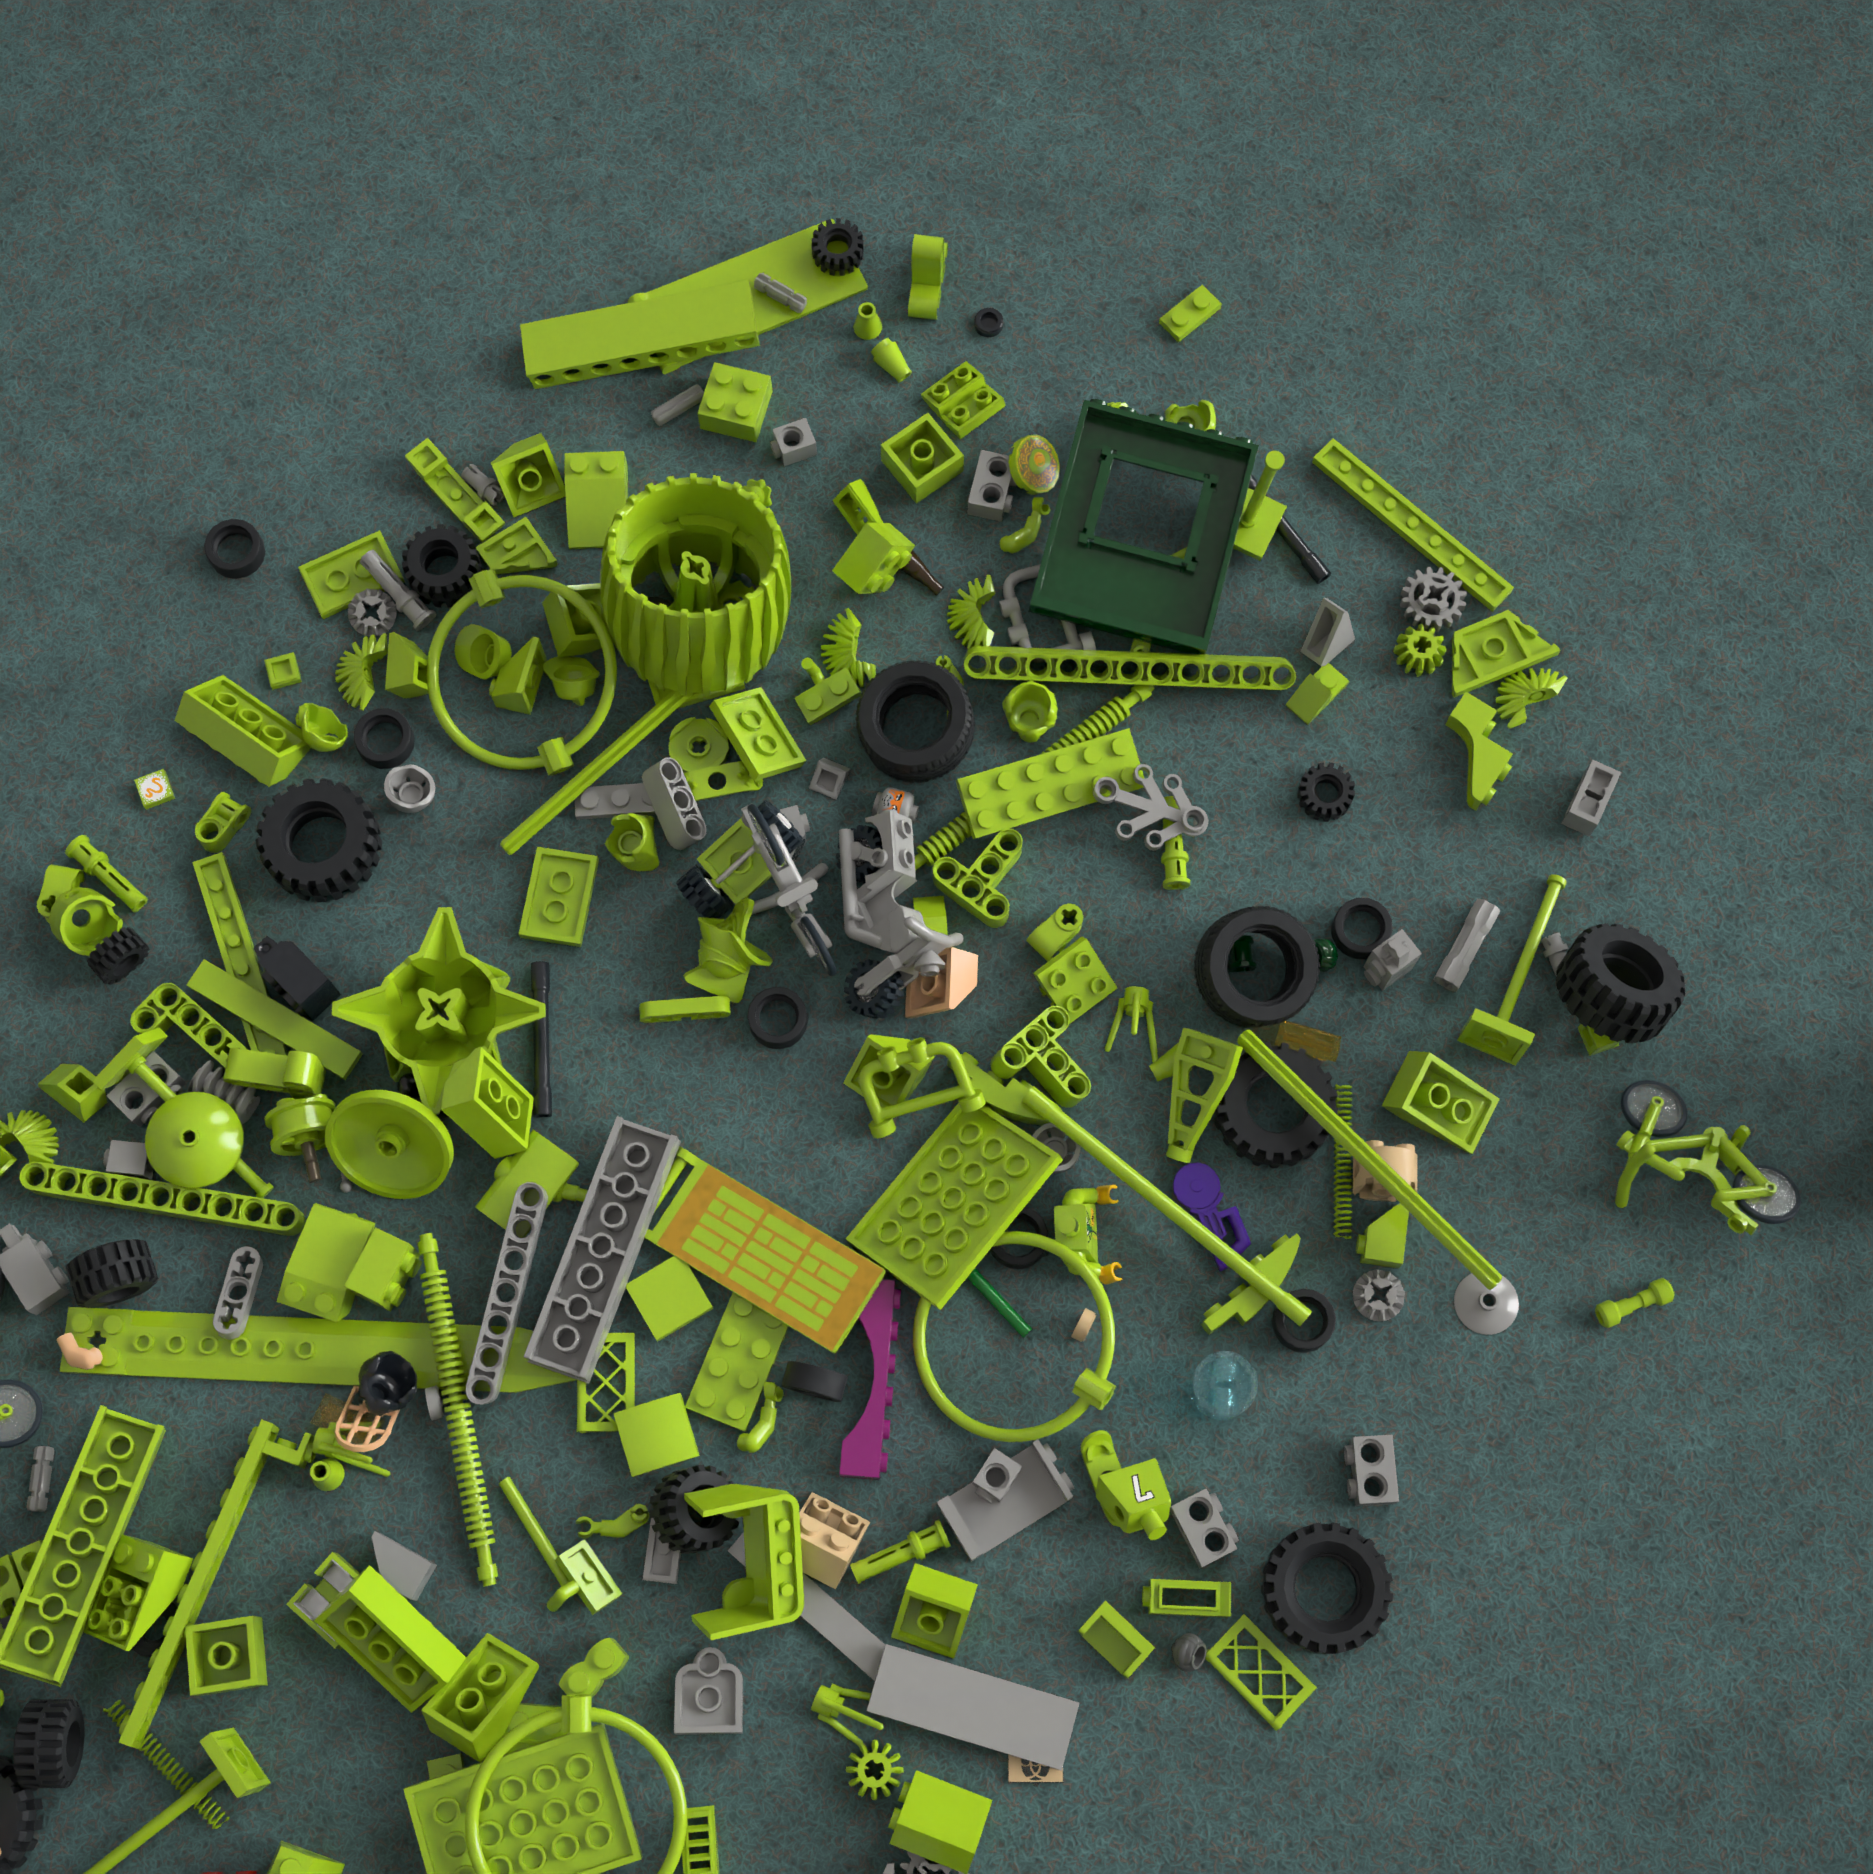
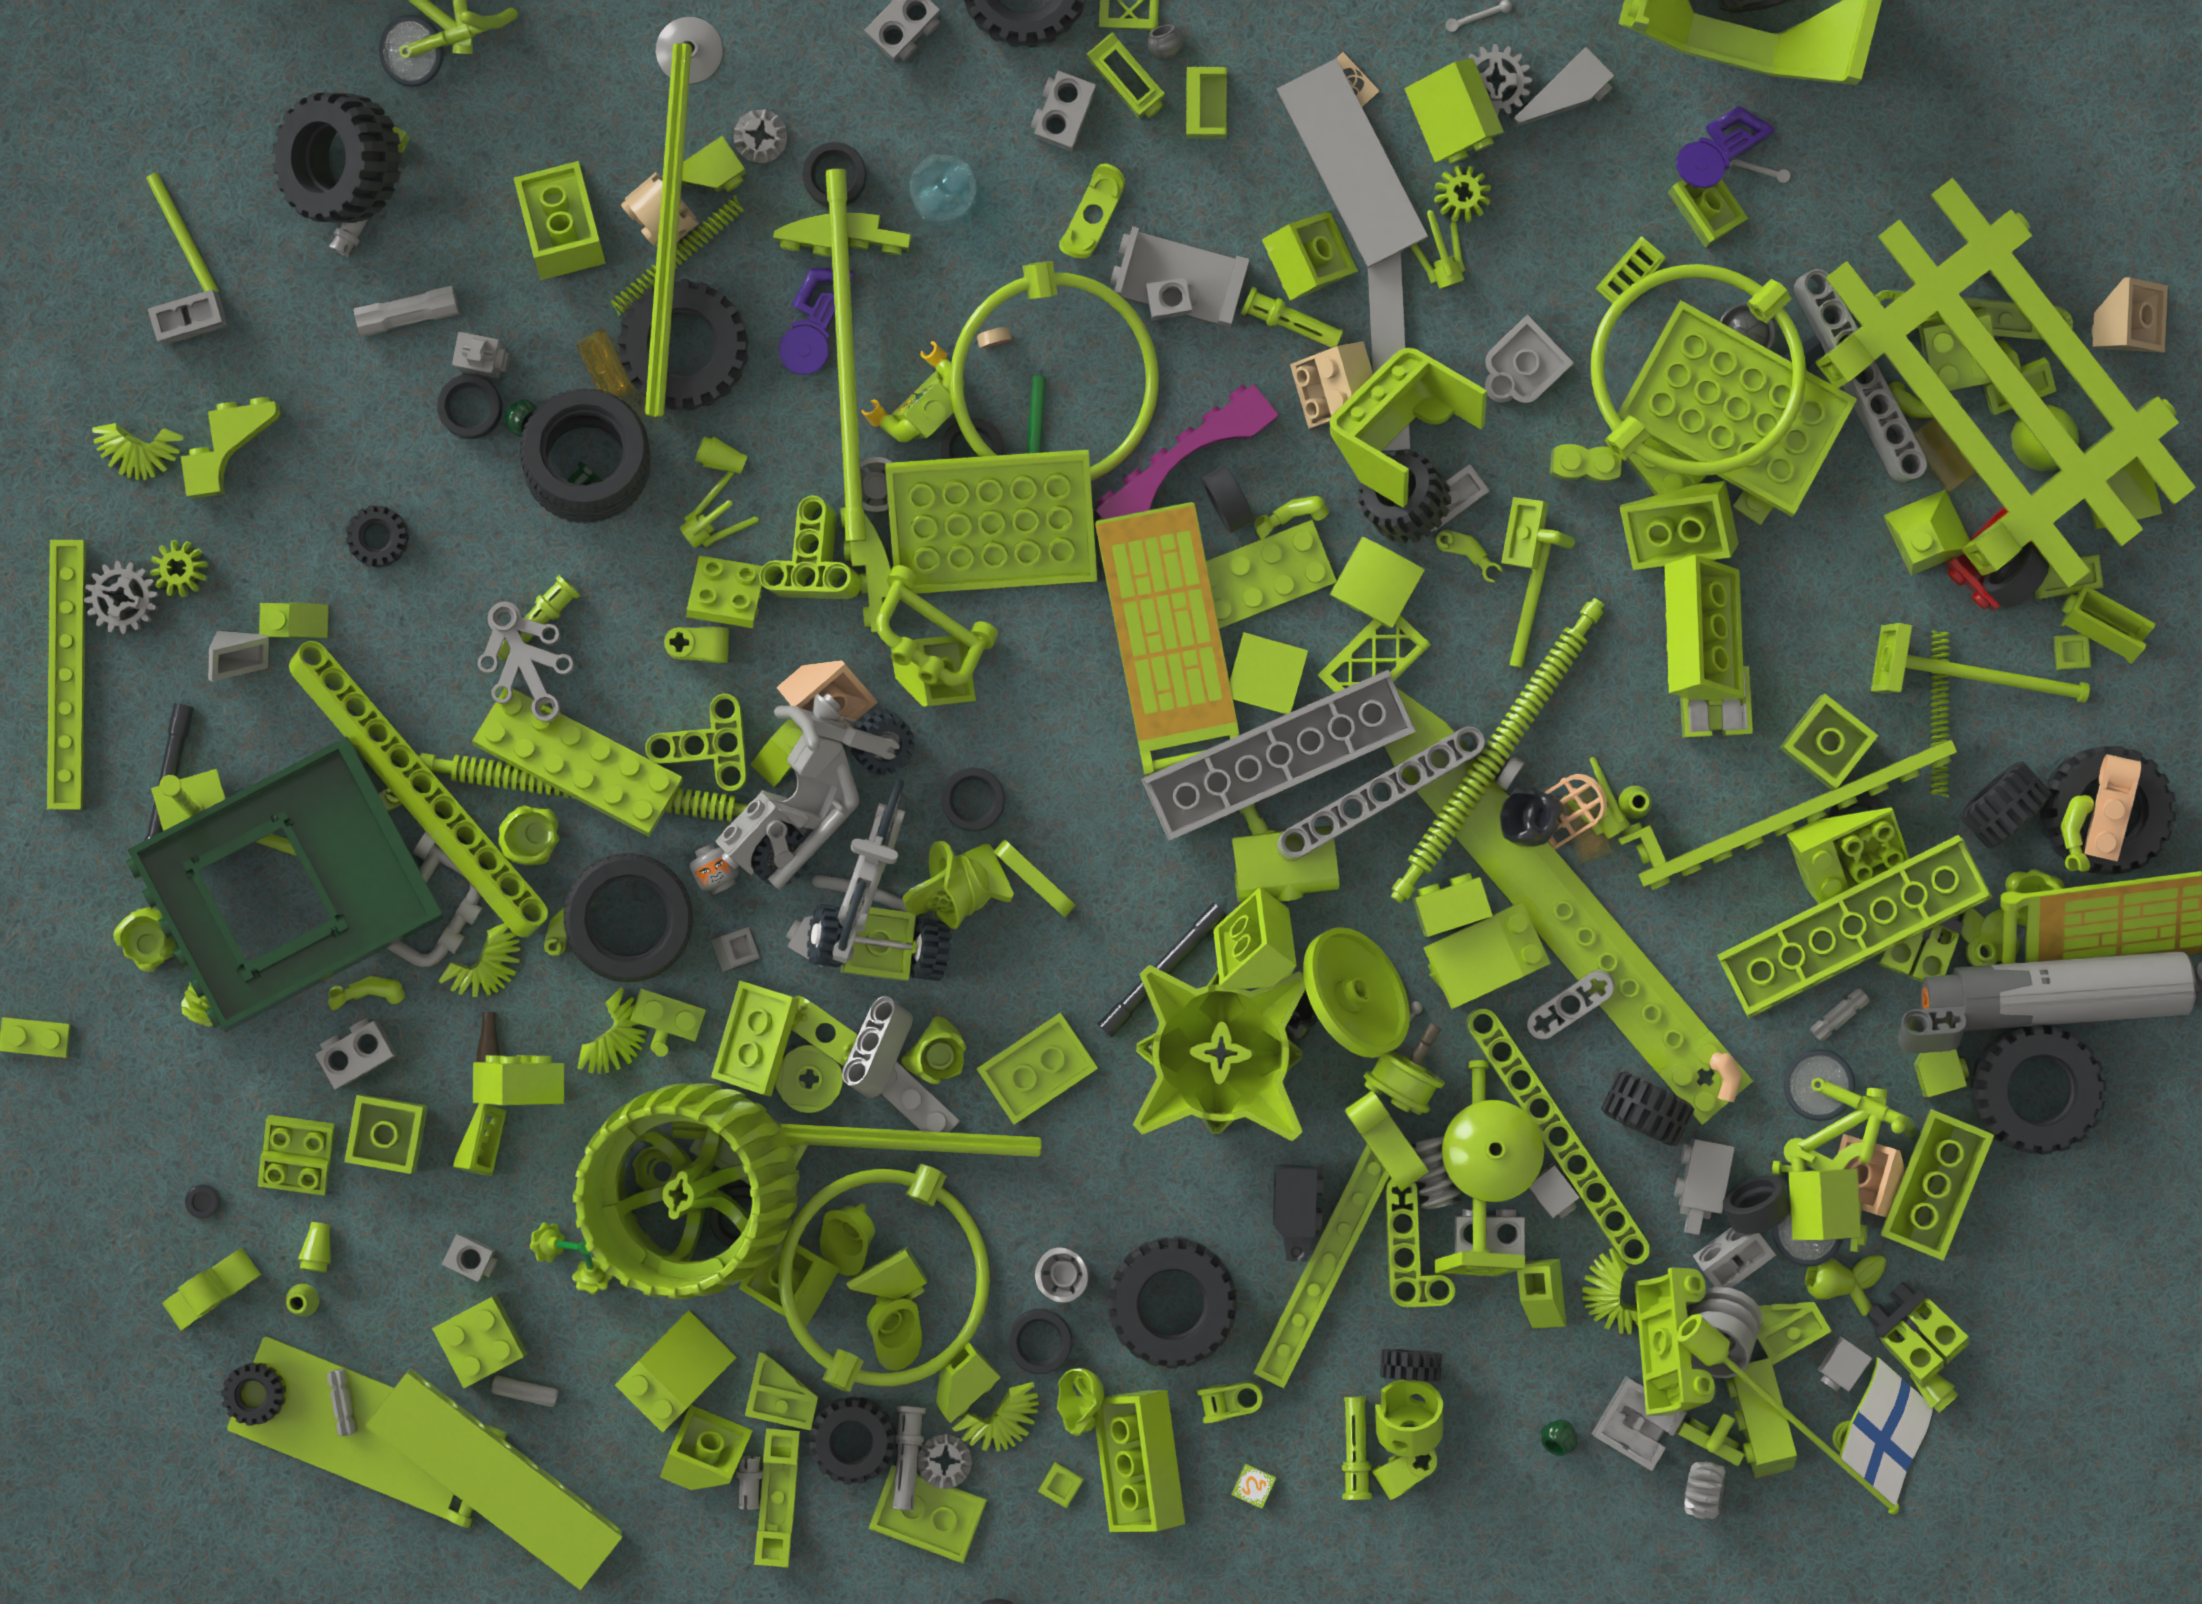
camera: 130 degrees left, 15 degrees up
lime tile [186,959,363,1080] -> none
light grey slope [371,1531,437,1601] -> none
tile [1008,434,1060,495] -> none
lime torso [1096,1458,1171,1540] -> none
lime plate [1166,1028,1243,1163] -> none
lime wing [1452,610,1560,698] -> none
lime tile [1457,874,1567,1066] -> none
none -> lime bar [146,172,219,293]

